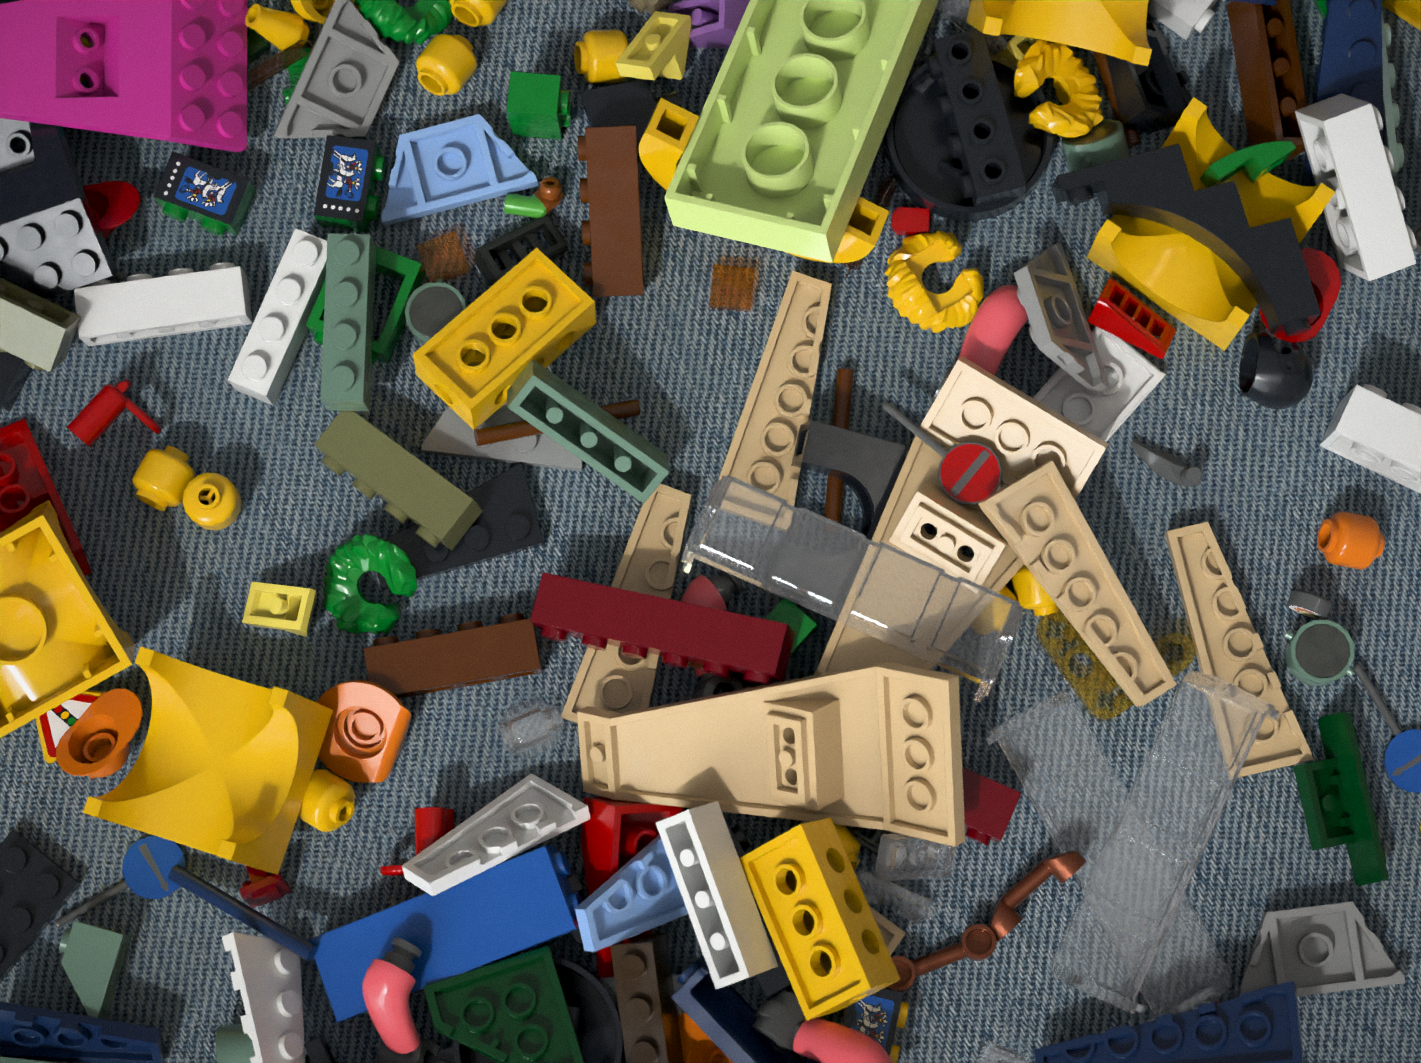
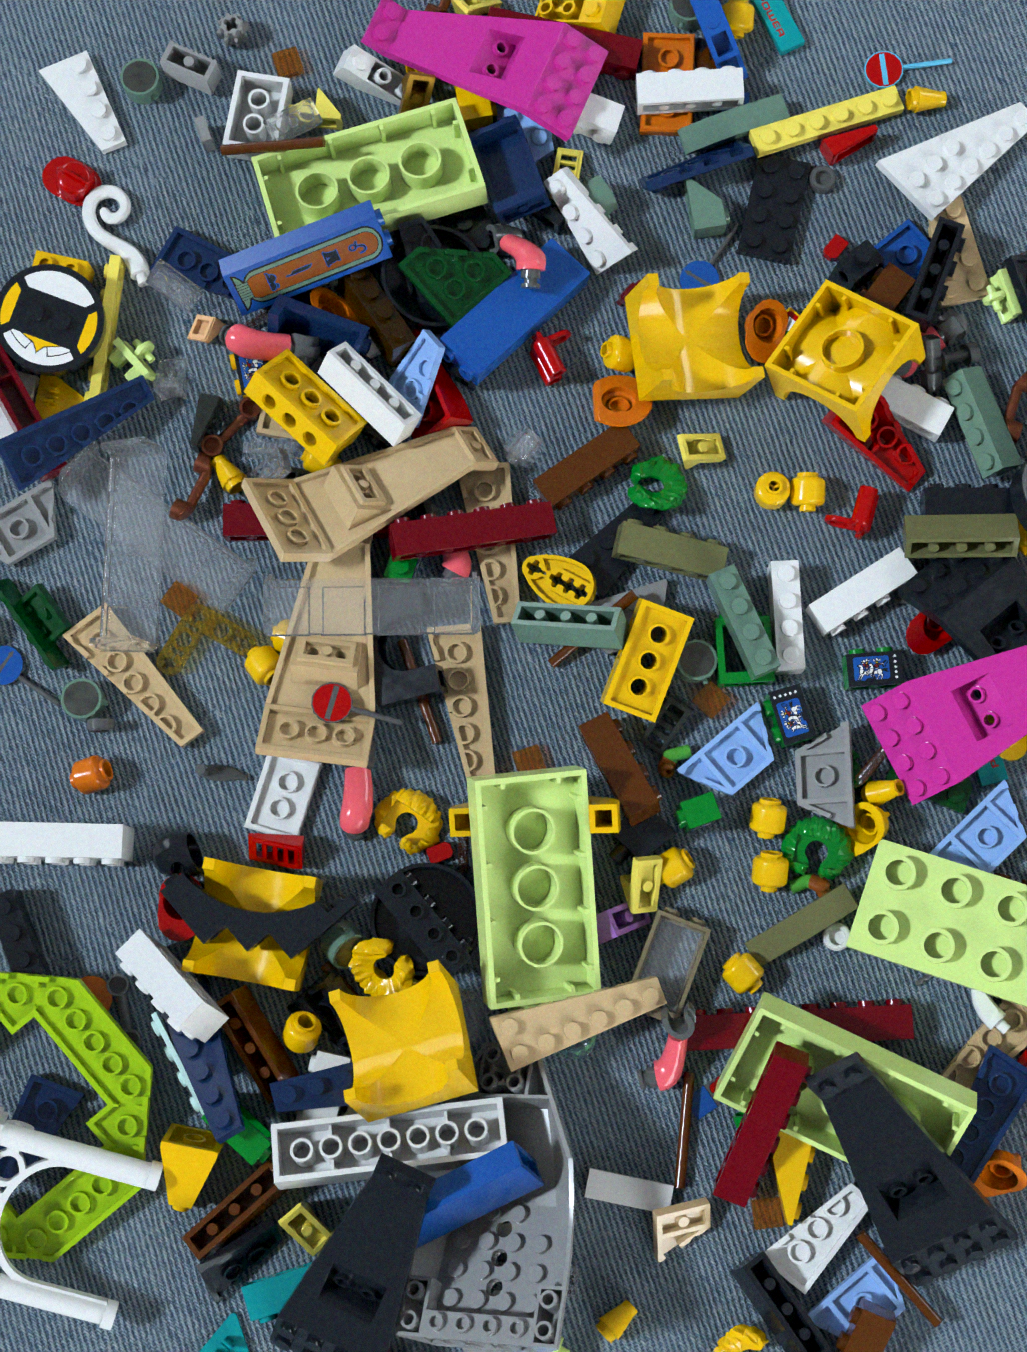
camera: 155 degrees right, 0 degrees up
dark blue bar [168,864,317,961] -> none
white wing [402,773,591,896] -> none
tan wing [978,460,1177,707] -> none
light grey wing [1014,242,1110,394] -> none
green slope [1200,141,1296,188] -> none
none -> clear orange tile [160,580,199,619]
none -> pearl dark grey slope [190,393,224,453]
none -> yellow cone [211,454,246,495]
none -> yellow head [282,1011,322,1054]
none -> yellow piece [522,554,597,605]

